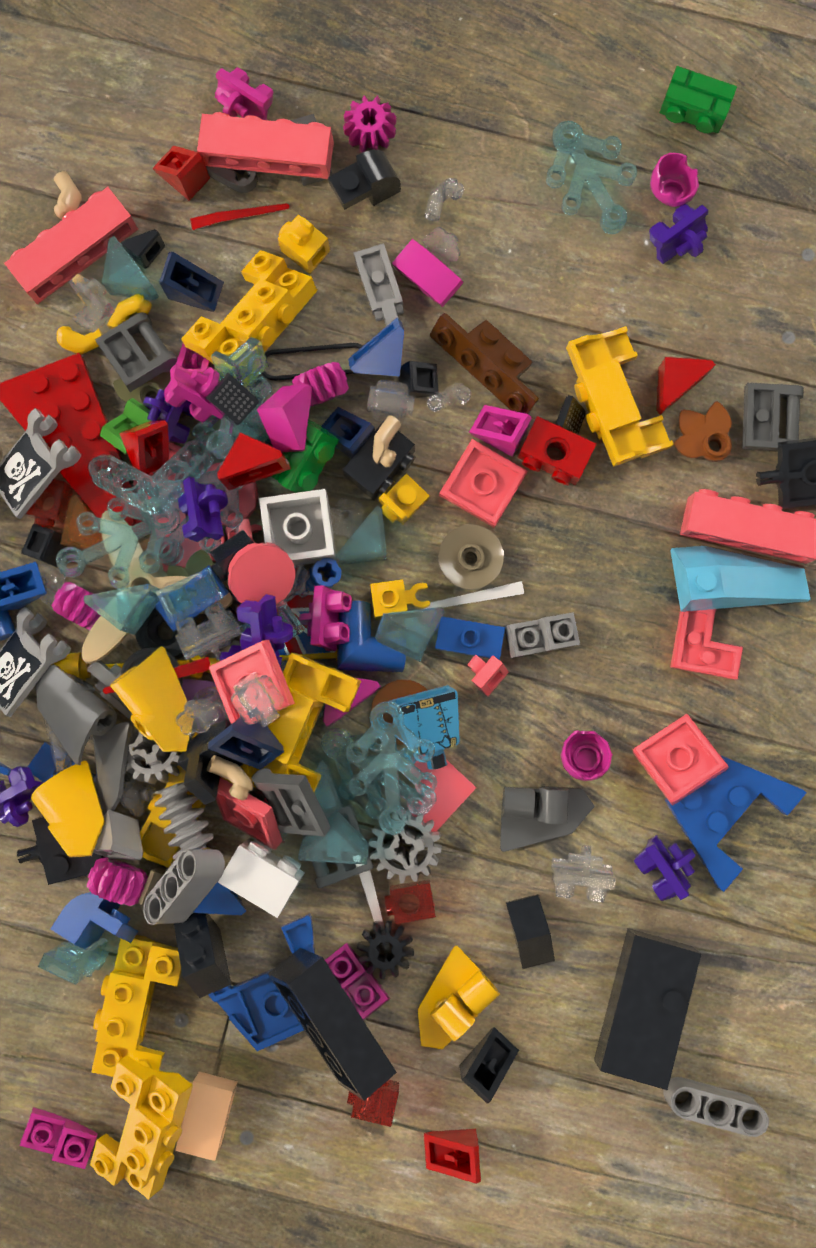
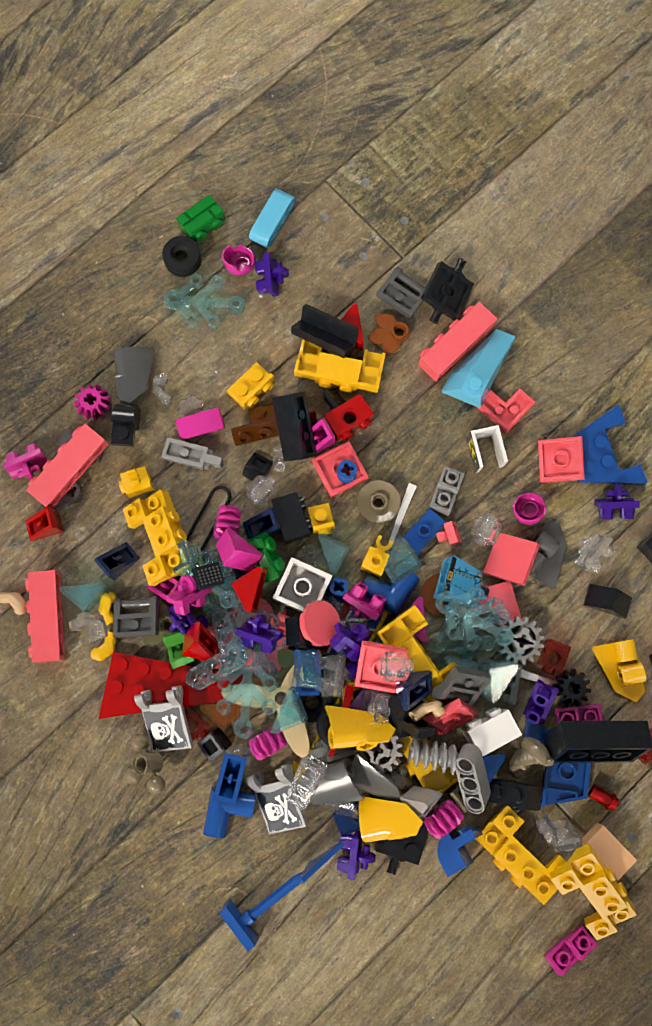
camera: 65 degrees left, 5 degrees down
clear light blue bracket [38,937,109,985] -> none
black slope [121,229,165,269] -> none
red sticker [190,203,289,230] -> none
blue slope [348,317,404,376] -> none
tan arm [373,416,401,467] -> none
none -> dark grey panel [114,347,155,405]
none -> black tyre [162,236,201,277]
none -> yellow bracket [226,362,275,410]
none -> medium azure beam [249,188,295,248]
none -> black panel [272,392,317,462]
none -> clear slope [285,755,327,811]
none -> black panel [291,304,359,358]
none -> blue bush [337,460,357,484]
none -> white piece [466,425,508,473]
none -> clear head [470,514,503,548]
none -> coral tile [483,533,540,586]
none -> dark tan hair [508,737,554,779]
none -> dark purple hips [523,679,559,724]
none -> clear bracket [536,810,583,852]
none -> red pin [588,784,619,811]

